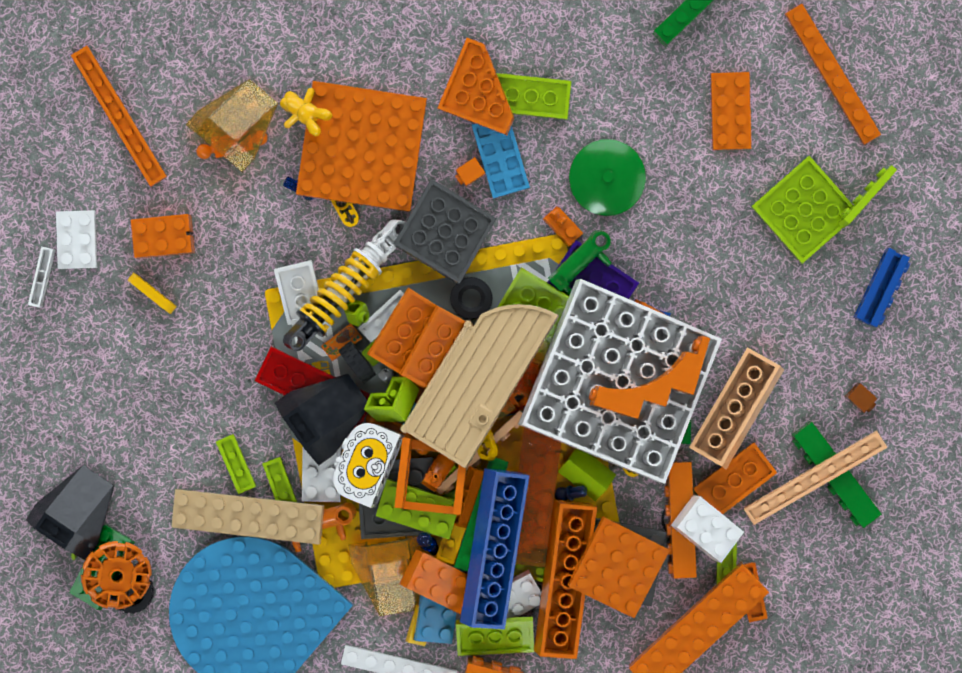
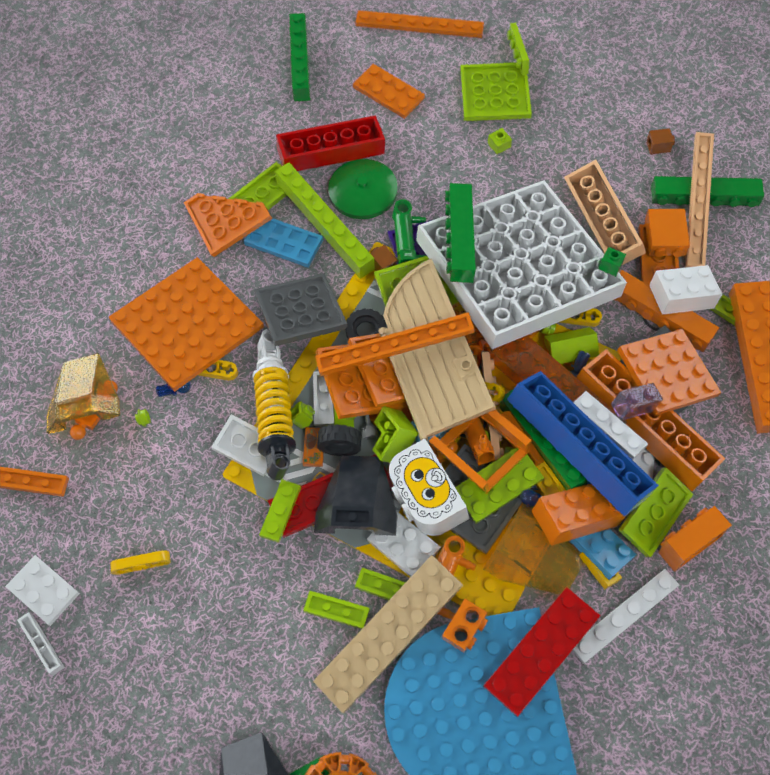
camera: 40 degrees left, 25 degrees down
orange piece [131,214,195,259] -> none
yellow animal [280,88,332,136] -> none
orange brick [455,157,486,187] -> none
orange plate [543,206,583,247] -> none
orange arch [589,336,710,419] -> none
blue brick [853,248,910,327] -> none
none -> lime plate [135,409,151,427]
none -> lime plate [259,479,301,543]
none -> lime brick [275,163,375,279]
none -> red brick [276,115,385,171]
none -> orange plate [315,312,475,376]
none -> dark orange brick [370,244,398,271]
none -> orange brick [442,599,488,653]
none -> green brick [445,183,476,283]
none -> red plate [483,587,601,717]
none -> lime plate [487,128,512,155]
none -> white plate [573,391,648,460]
none -> green plate [598,247,626,277]
none -> clear purple brick [611,383,663,421]
none -> orange brick [645,209,690,257]

